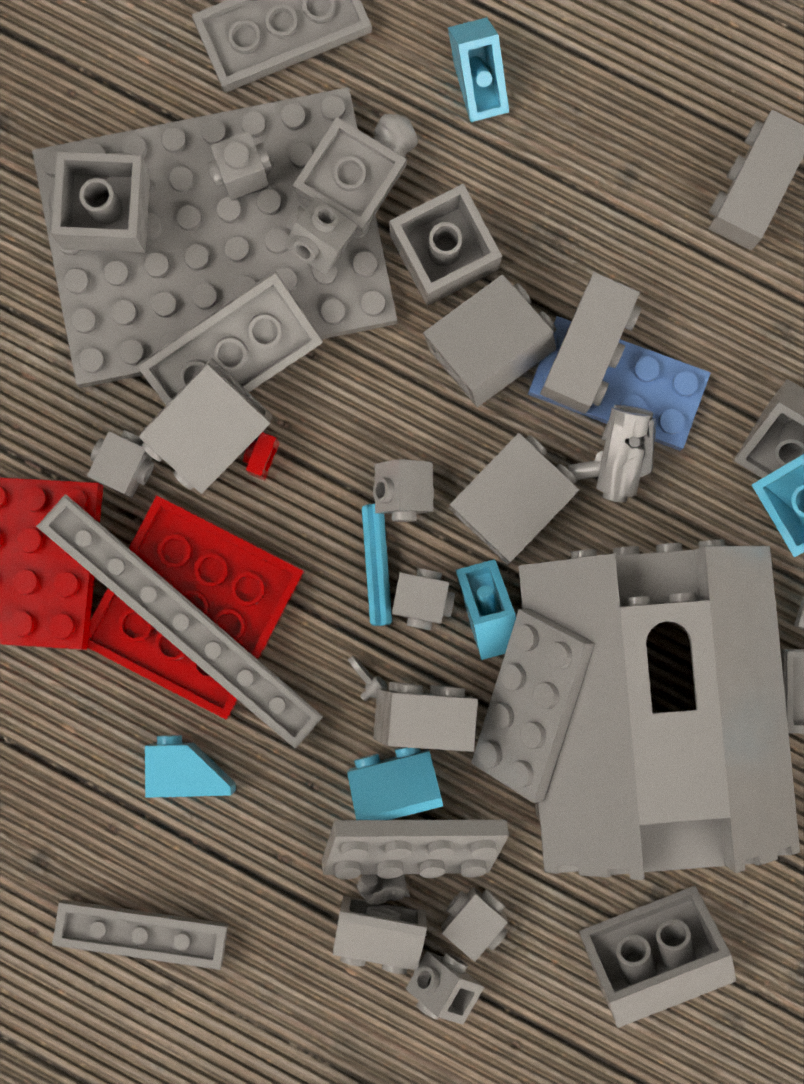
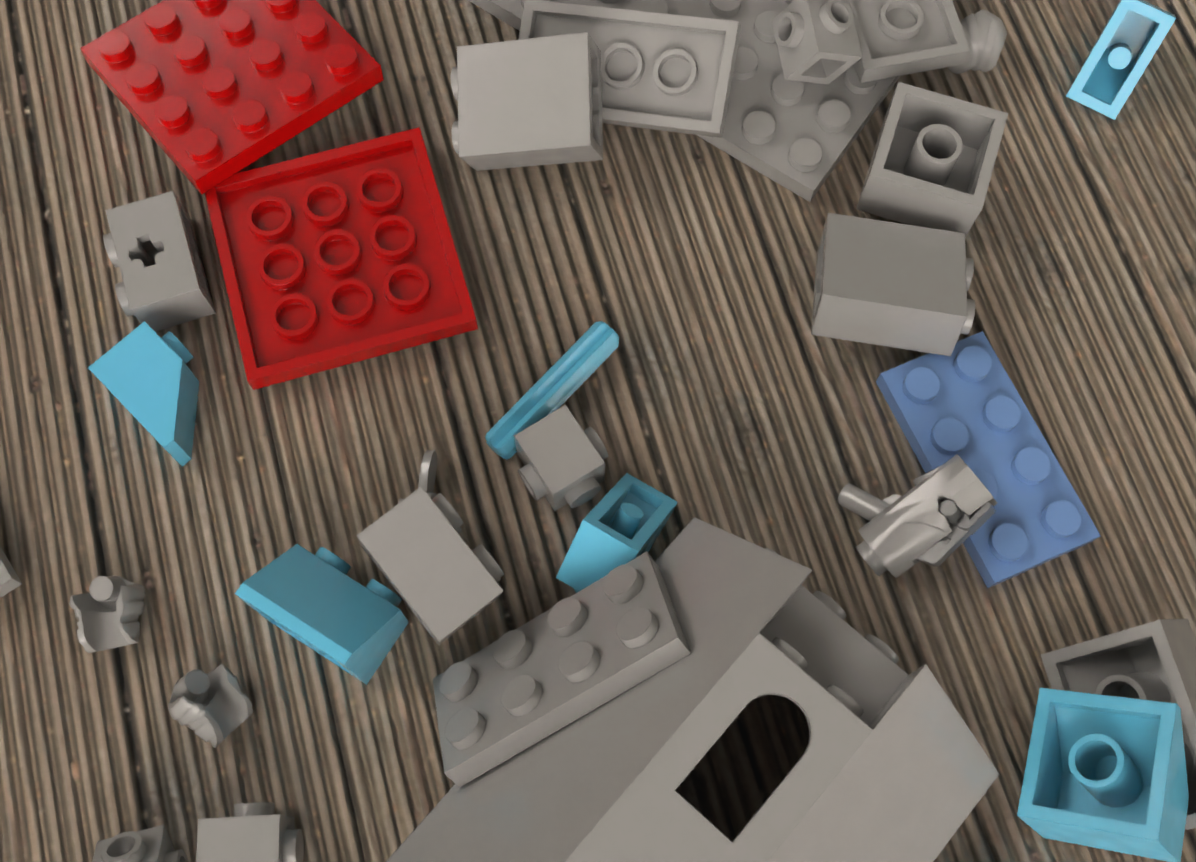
camera: 45 degrees right, 15 degrees down
light grey tile [36,494,323,749] -> none
light grey brick [87,430,154,498] -> none
red plate [243,432,280,481] -> none
light grey plate [322,820,509,879] -> none
light grey slope [332,896,427,974] -> none
light grey brick [373,459,434,522] -> none
light grey brick [448,433,579,565] -> none
light grey brick [540,272,642,414] -> none
none -> light grey arm [69,576,146,653]
none -> light grey brick [103,191,216,332]

